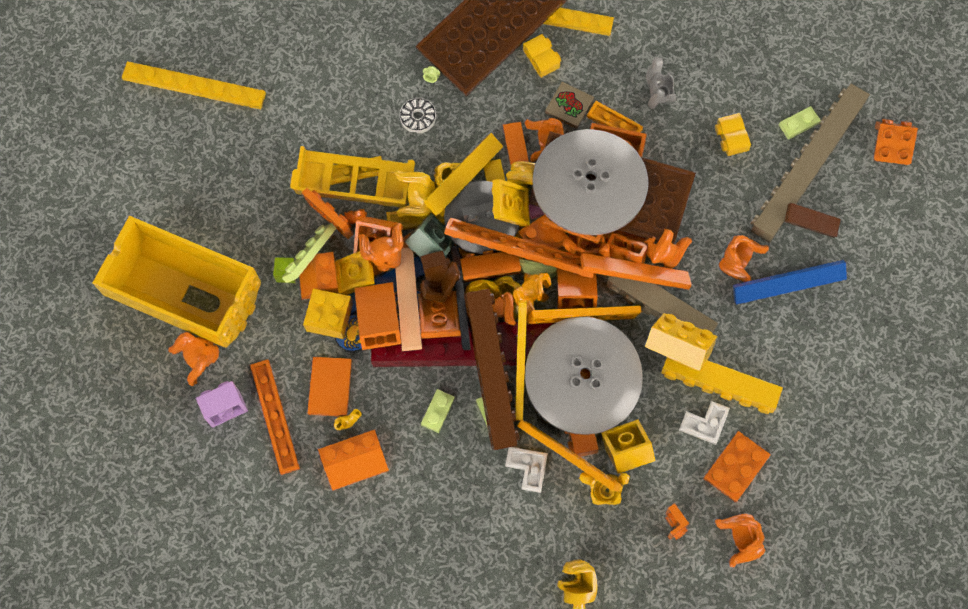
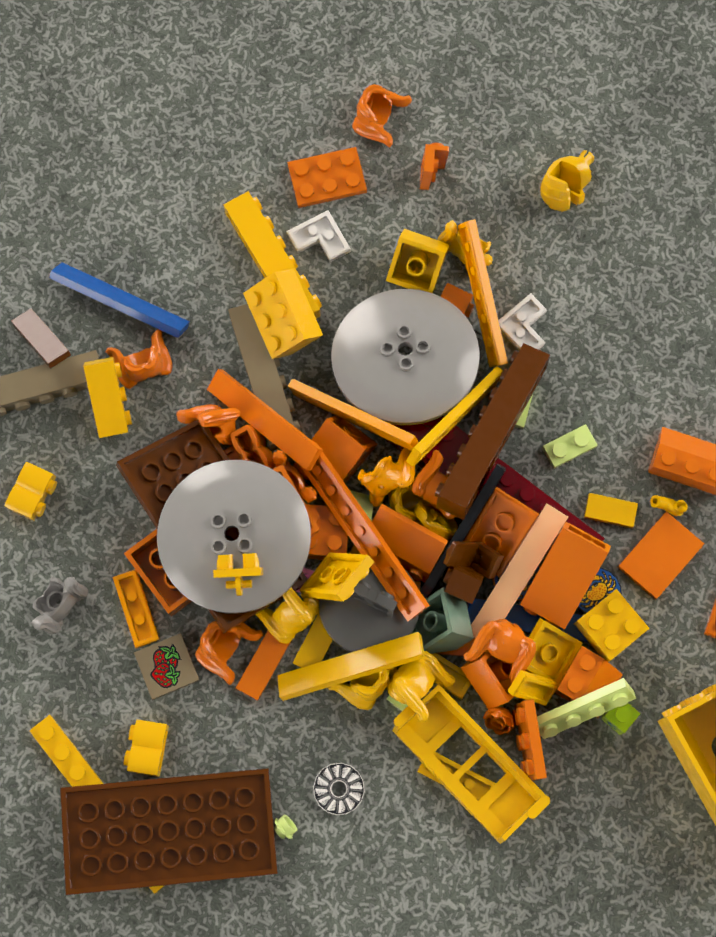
camera: 145 degrees left, 5 degrees up
none -> yellow brick [83,357,132,438]
none -> yellow hips [213,553,263,596]
none -> yellow tile [508,670,559,706]
none -> yellow tile [584,493,638,528]

